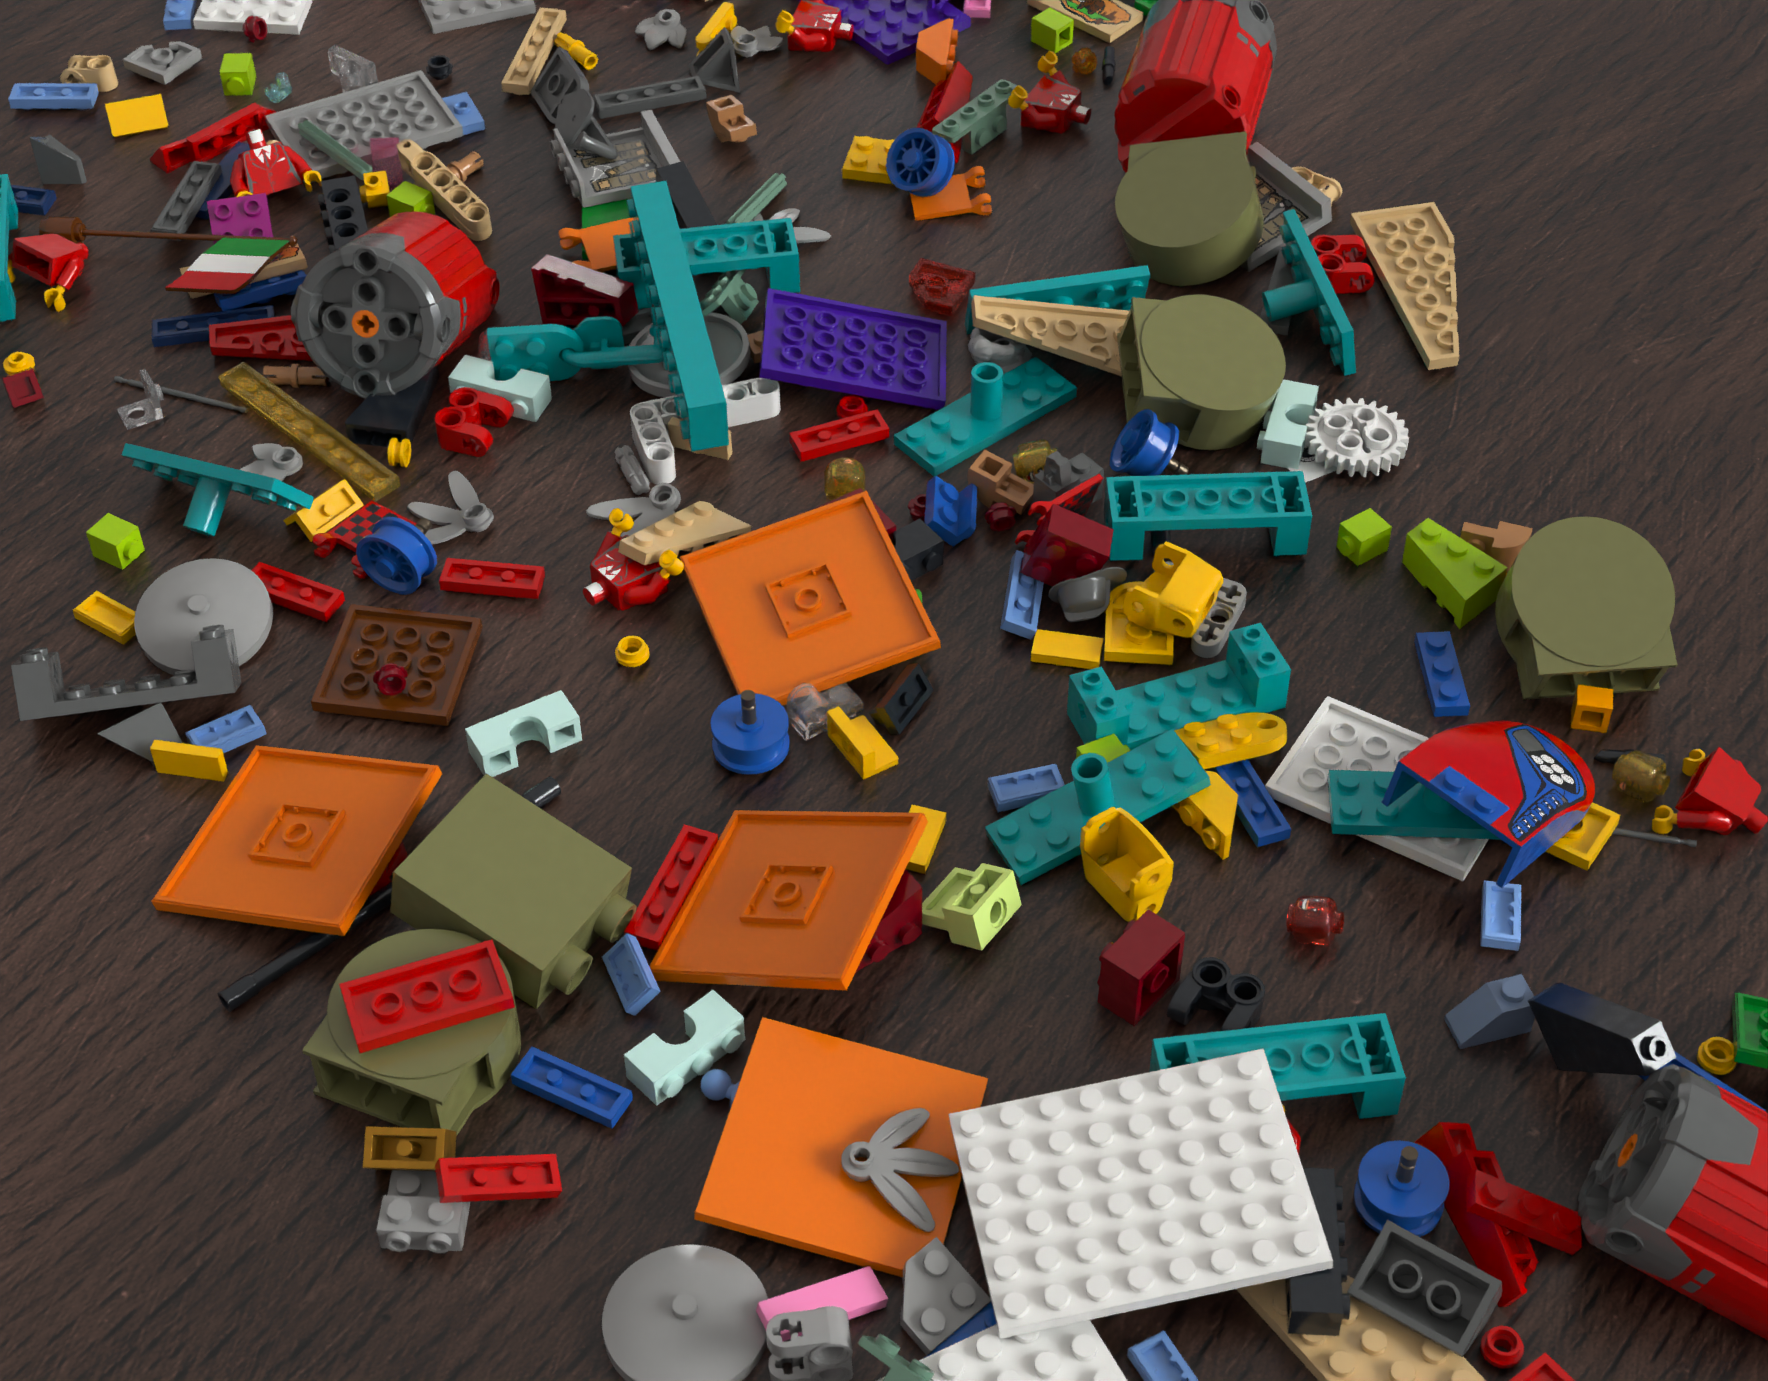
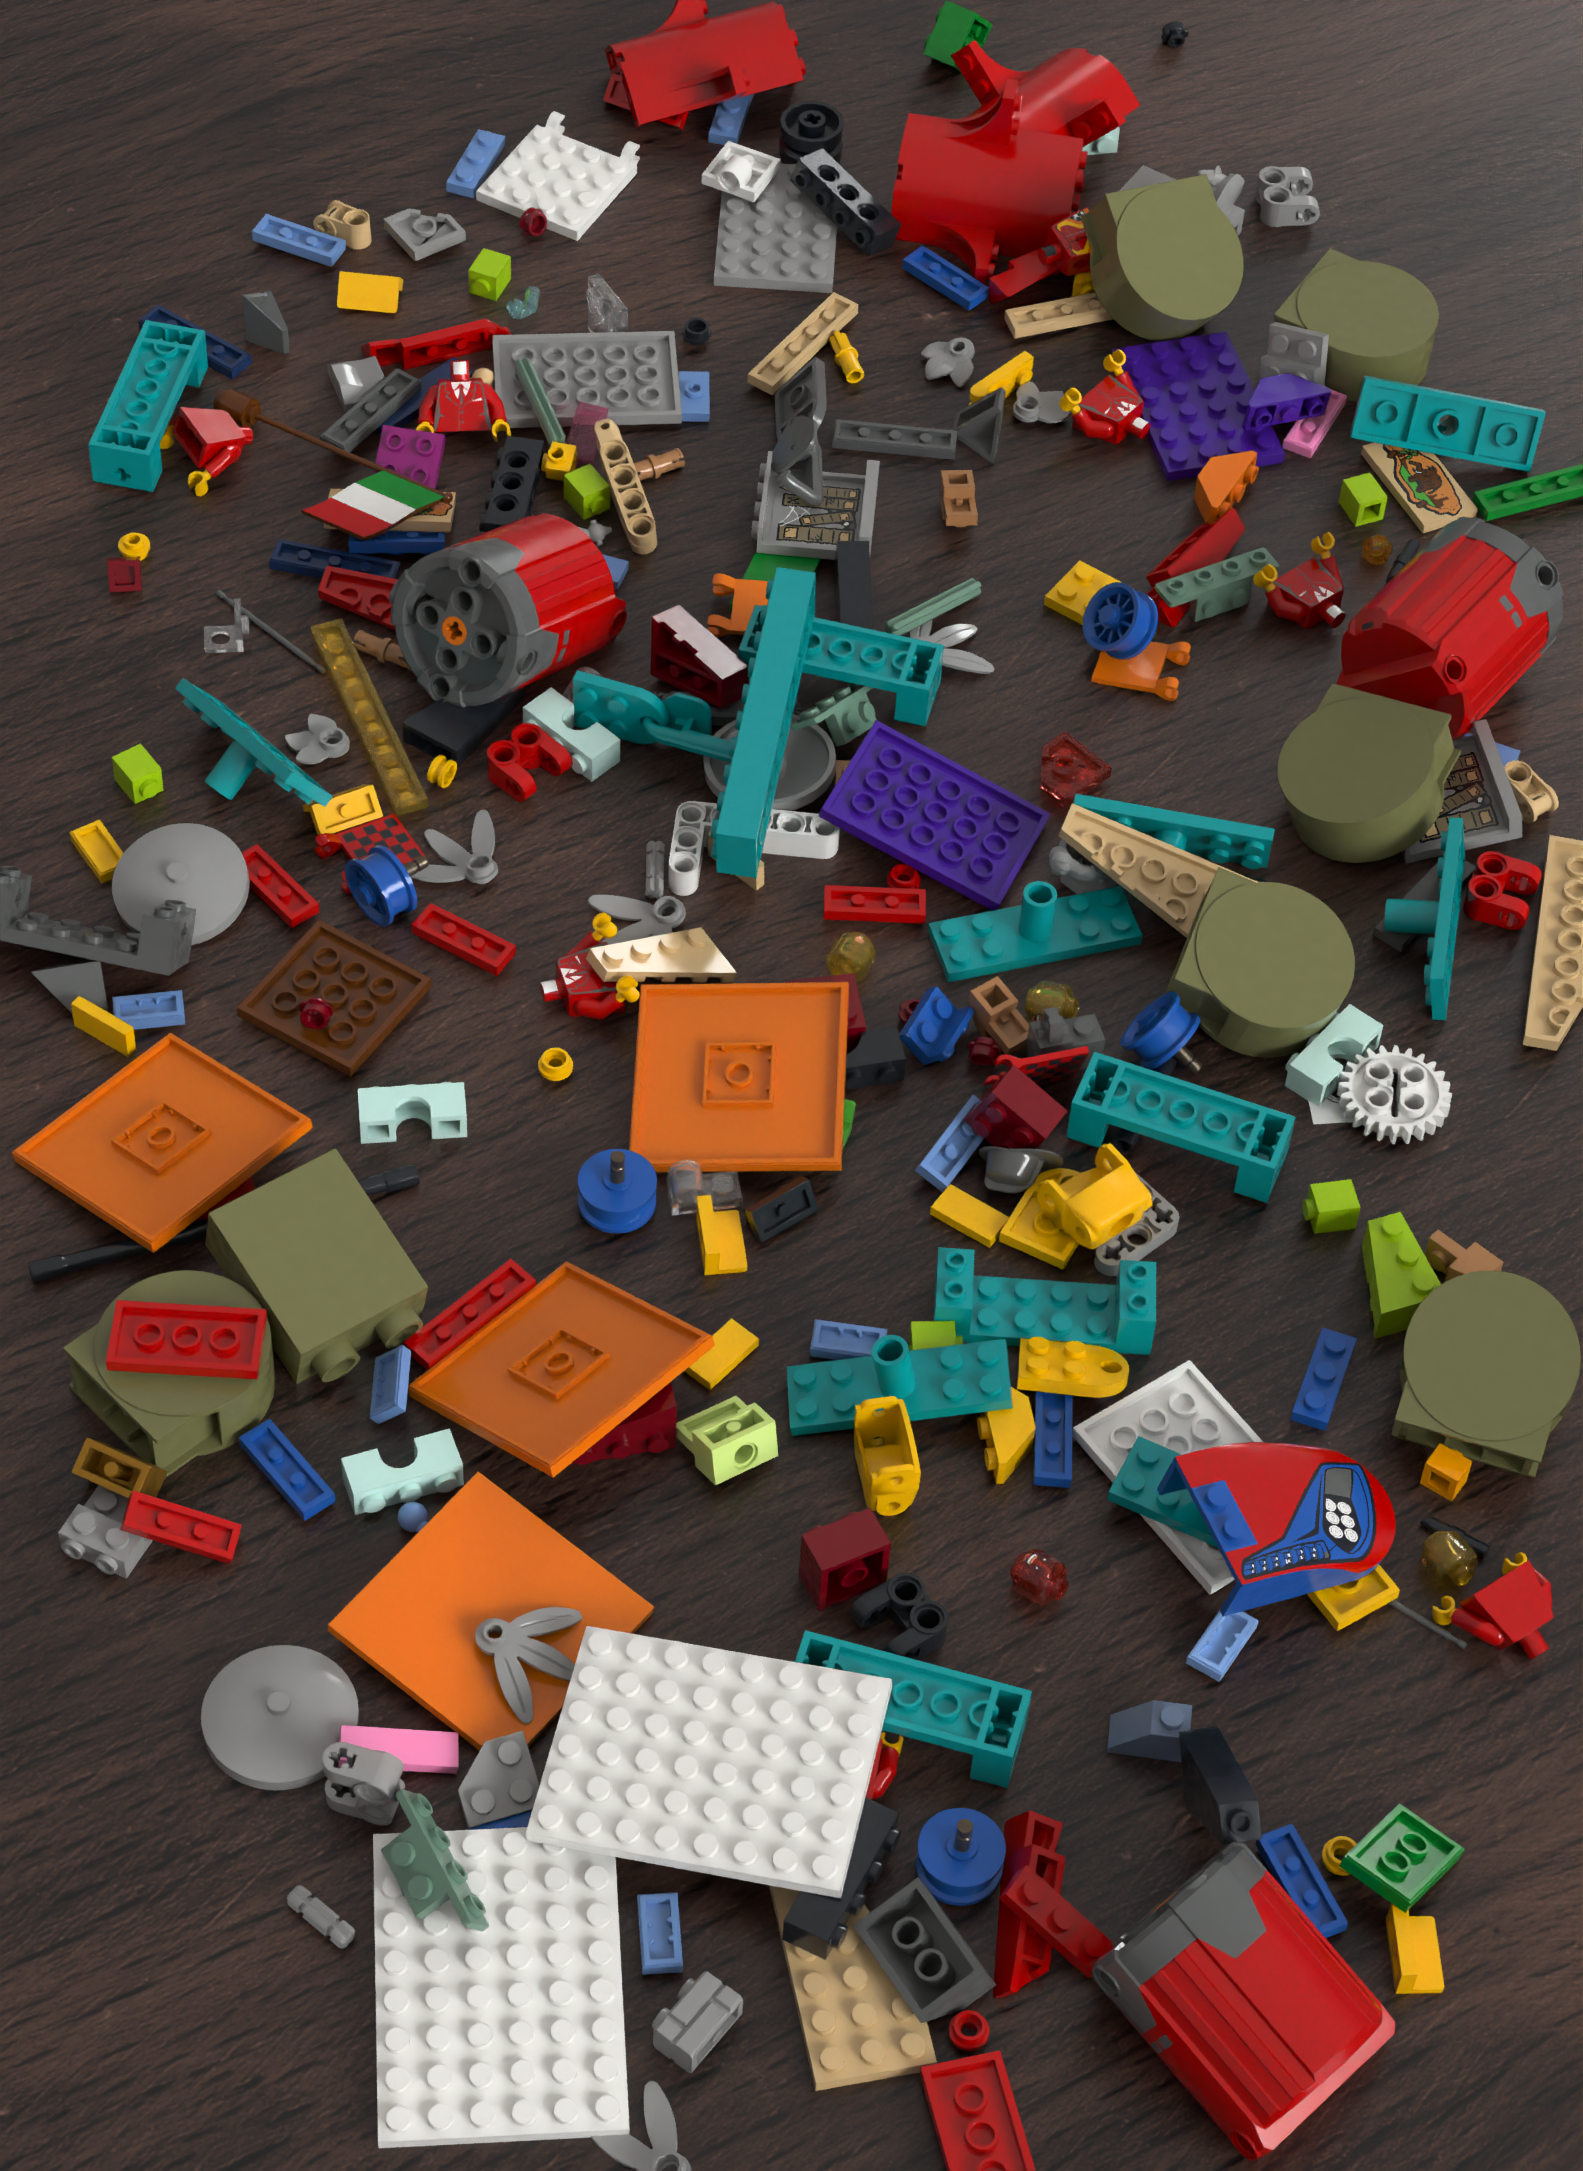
camera: 20 degrees right, 5 degrees up
none -> light grey slope [327,356,385,413]

